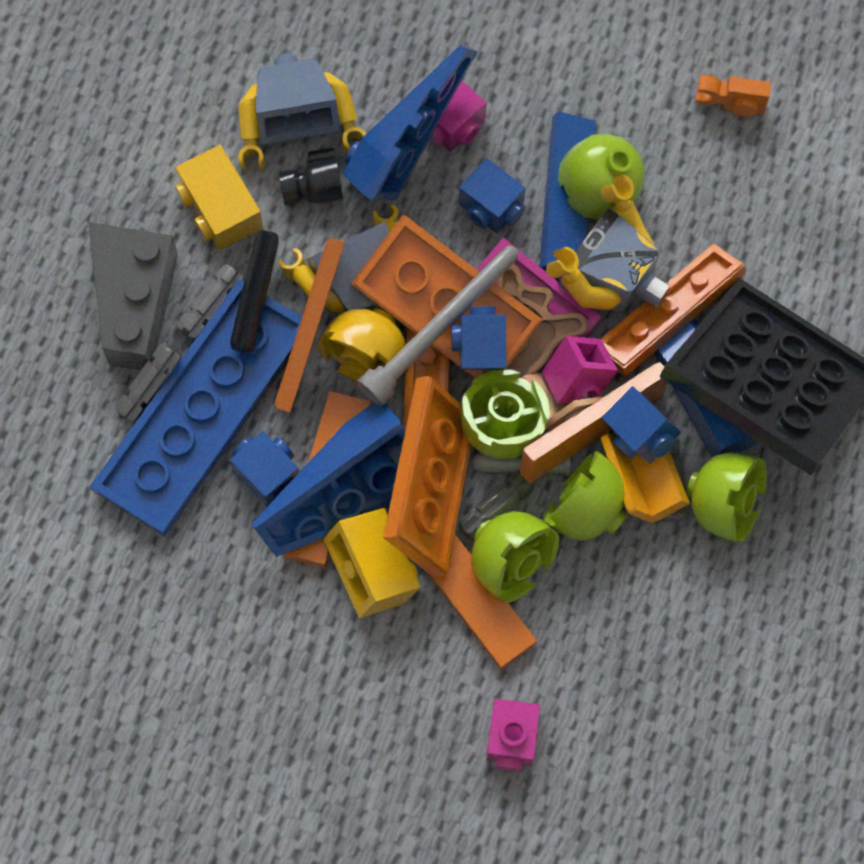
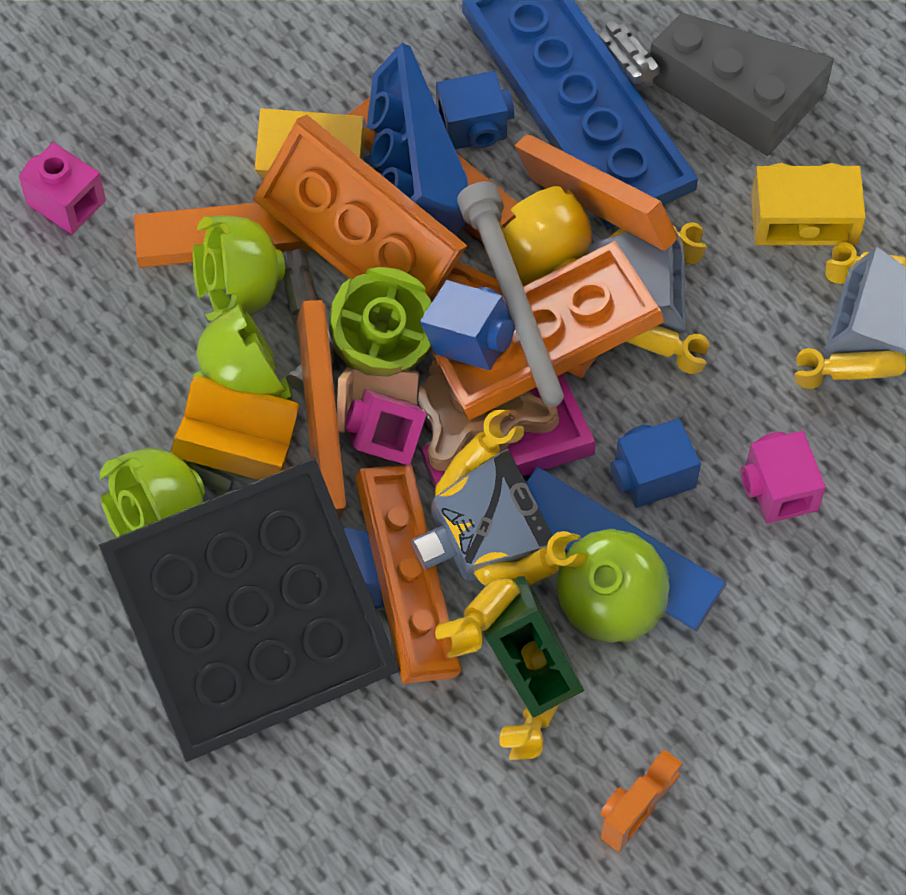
camera: 120 degrees right, 10 degrees down
flat silver axle [176,264,243,340] -> none
black axle [230,230,279,353] -> none
black piece [279,147,343,205] -> none
blue wedge [343,45,478,200] -> none
blue brick [601,386,682,464] -> none
none -> torso [435,576,584,760]

